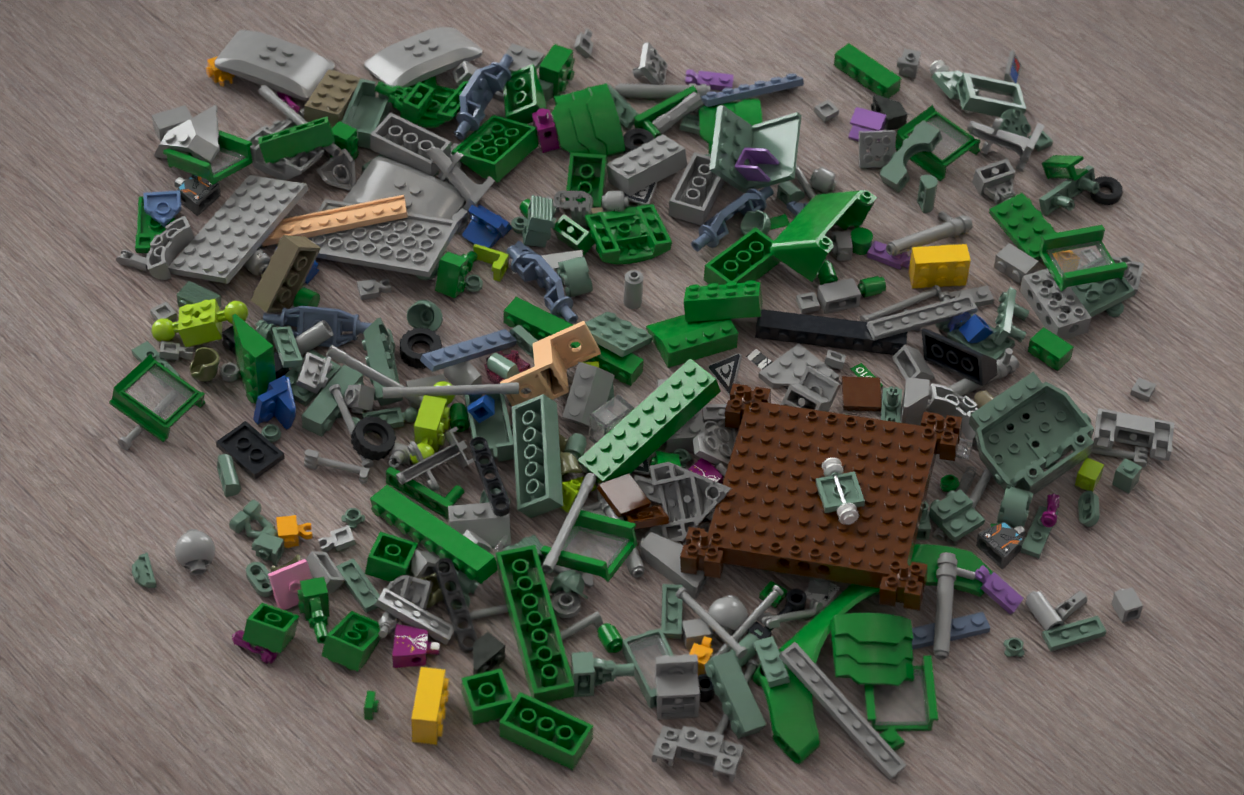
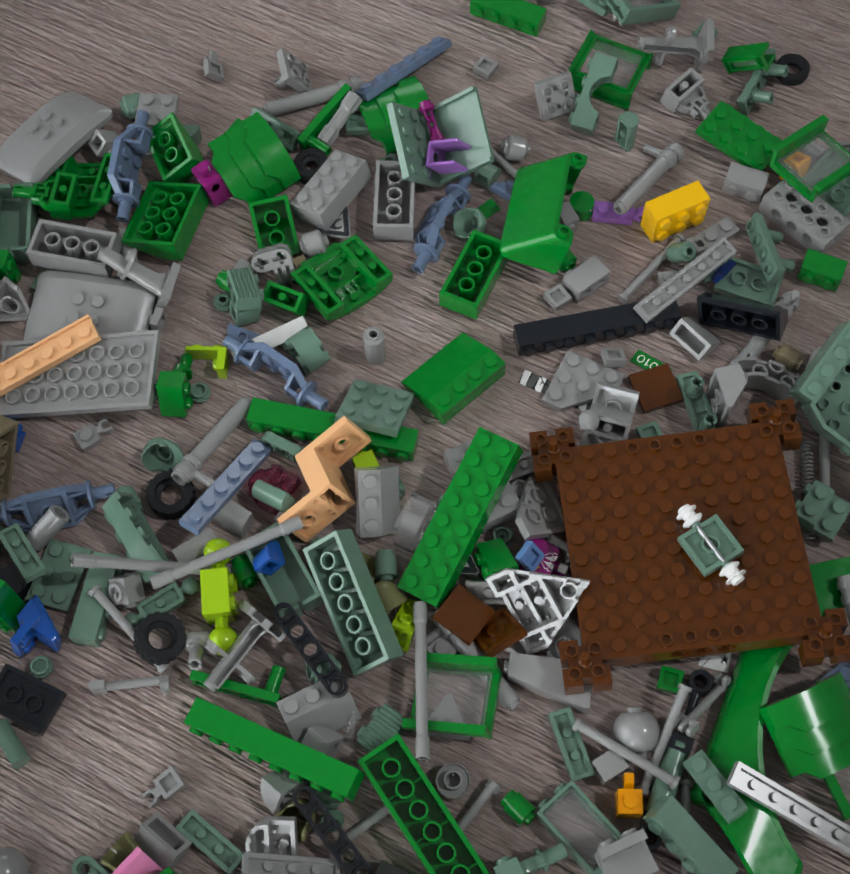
camera: 15 degrees left, 15 degrees up
sand green piece [229,499,278,539] -> none
sand green brick [252,532,285,566] -> none
light orange brick [276,515,313,548] -> none
green piece [293,287,320,307] -> none
light grey bracket [296,352,333,394] -> none
sand green plate [341,508,365,528] -> none
green brick [365,531,418,582] -> none
blue piece [463,204,512,249] -> none
green brick [539,44,575,96] -> none
sand green piece [550,570,588,599] -> none
green brick [684,280,763,322] -> none
medium lavender plate [685,69,734,91] -> none
black piece [708,353,742,394] -> none
medium lavender piece [848,107,886,141] -> none
green brick [857,276,886,298] -> none
pearl dark grey slope [871,95,908,130] -> none
green plate [940,474,960,492] -> none
blue brick [959,314,993,343] -> none
sand green plate [999,108,1031,137] -> none
none -> sand green head [119,93,140,120]
none -> light grey cylinder [171,396,252,487]
none -> magenta piece [419,100,445,141]
none -> medium blue plate [515,540,545,572]
none -> light grey tile [578,410,600,431]
none -> sand green brick [666,241,696,263]

